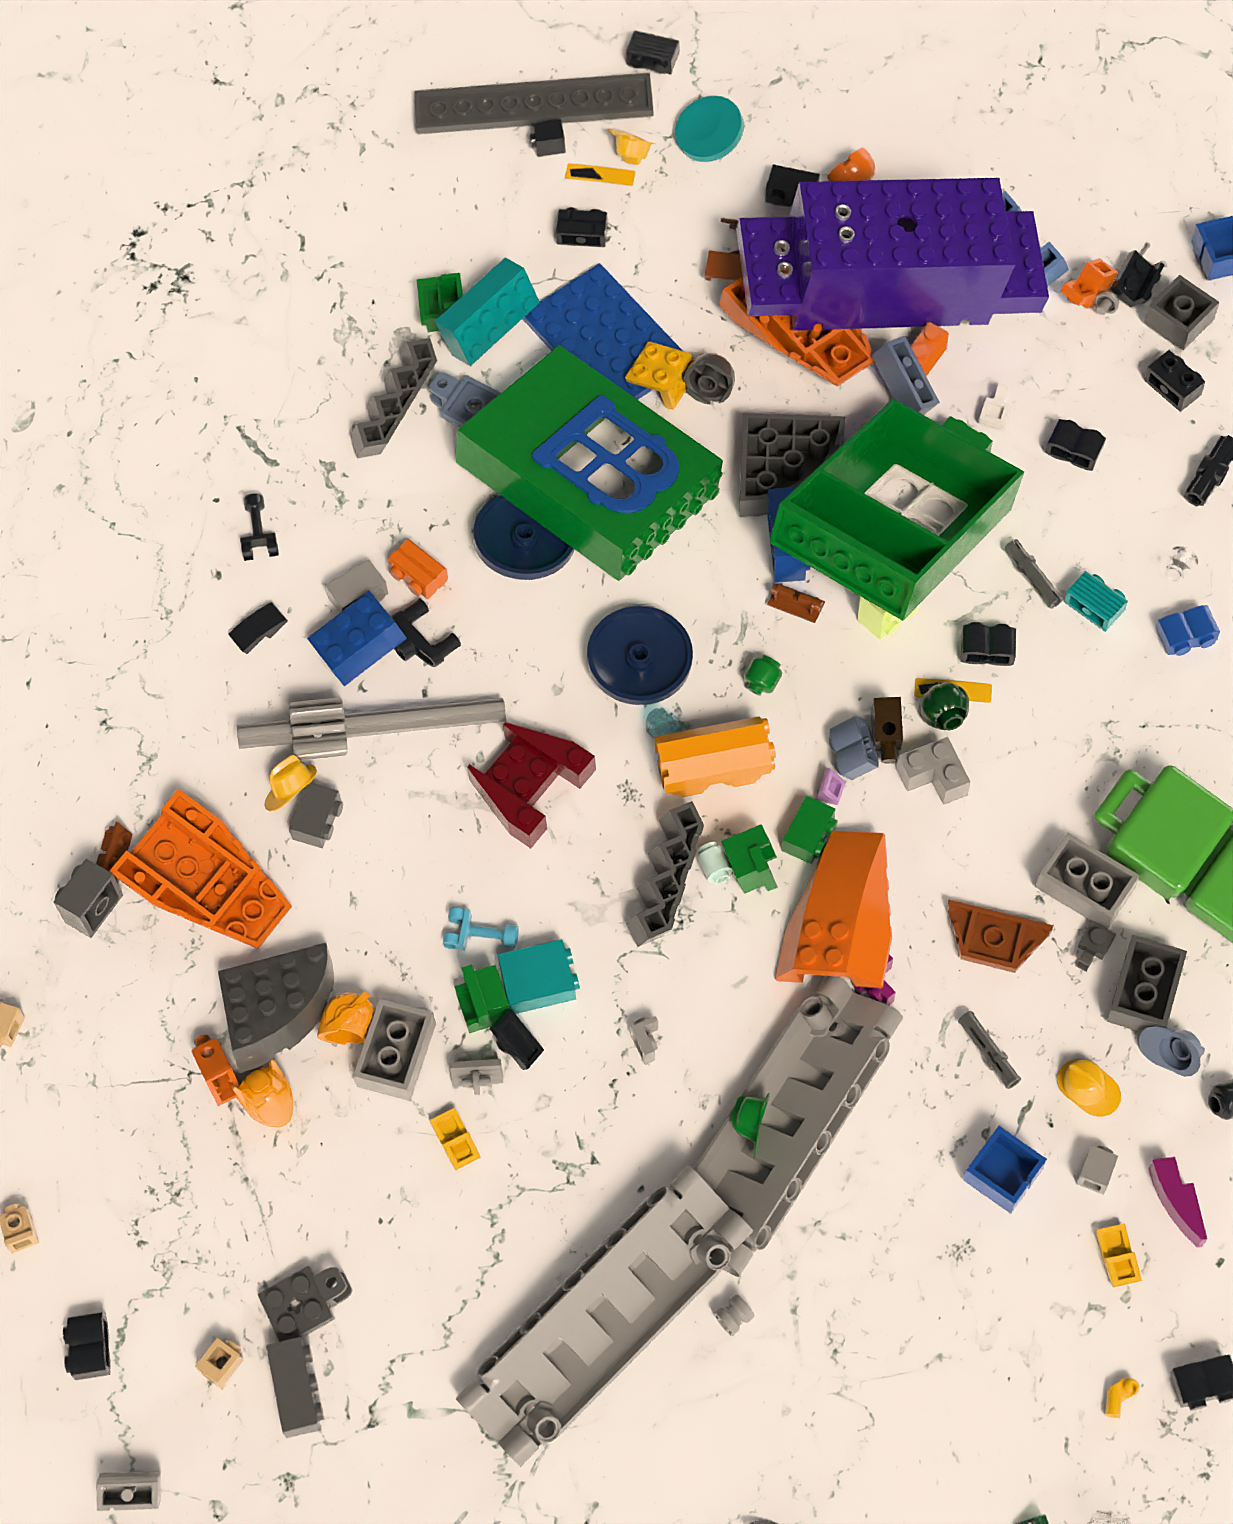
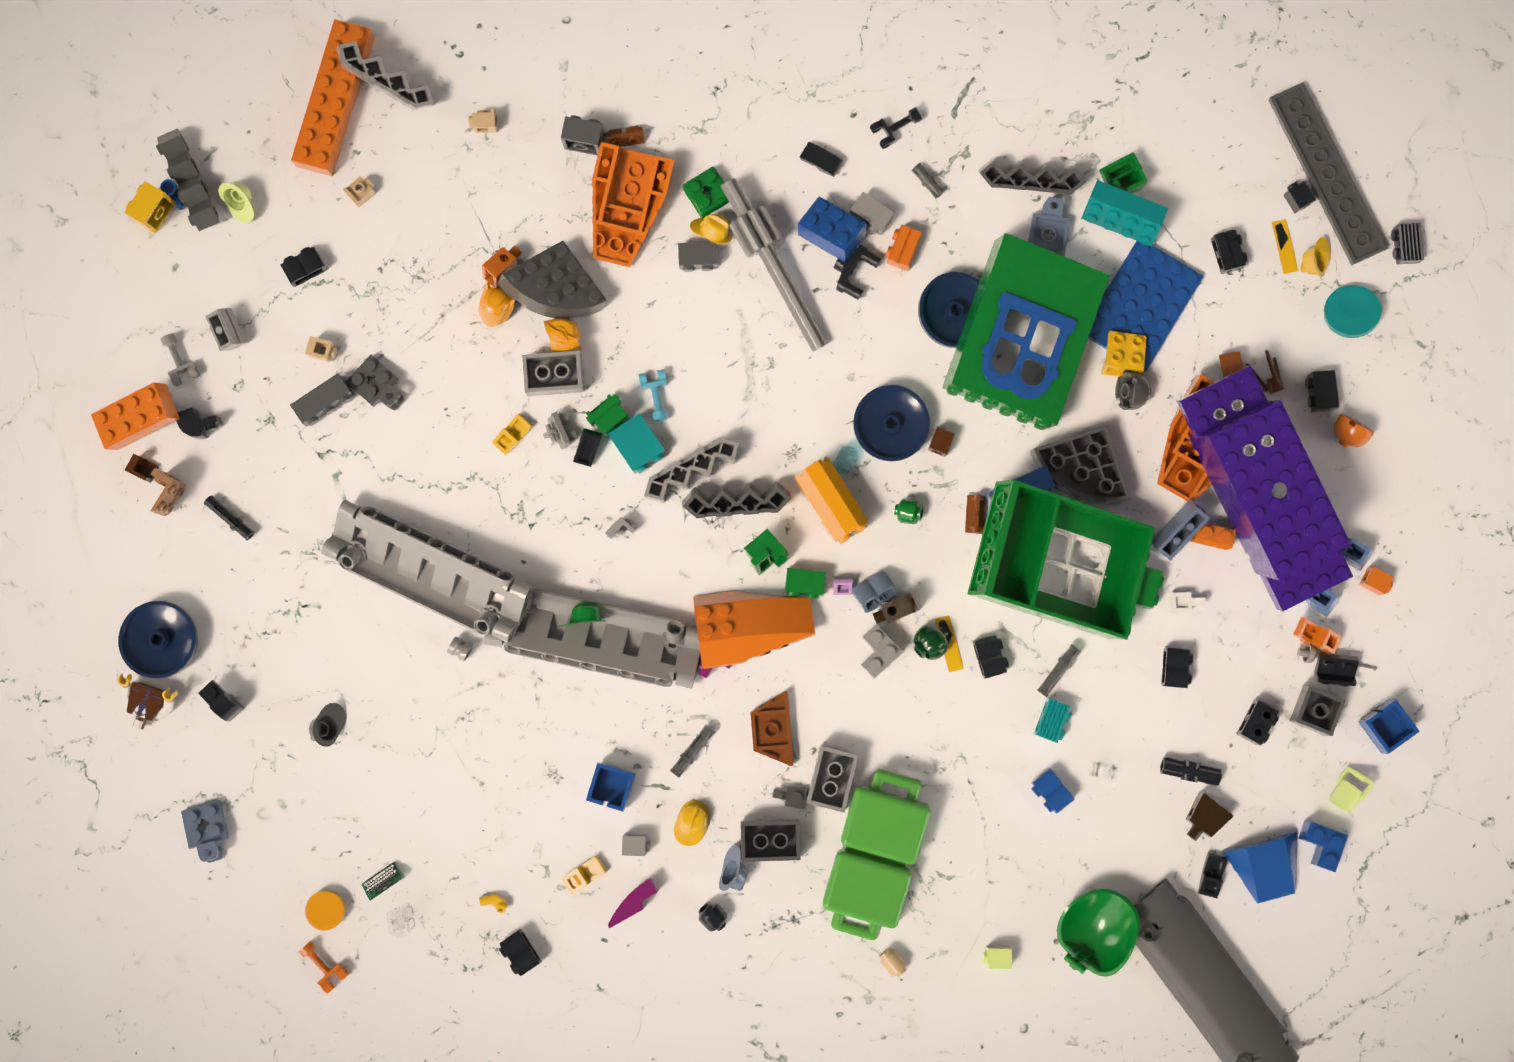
camera: 65 degrees right, 20 degrees up
dark red wedge [467,722,596,849] -> none
light aqua brick [697,842,733,884] -> none
none -> light grey brick [644,438,739,504]
none -> green brick [682,166,729,219]
none -> dark grey pin [911,163,945,199]
none -> reddish brown panel [928,427,955,457]
none -> orange brick [1359,566,1394,595]

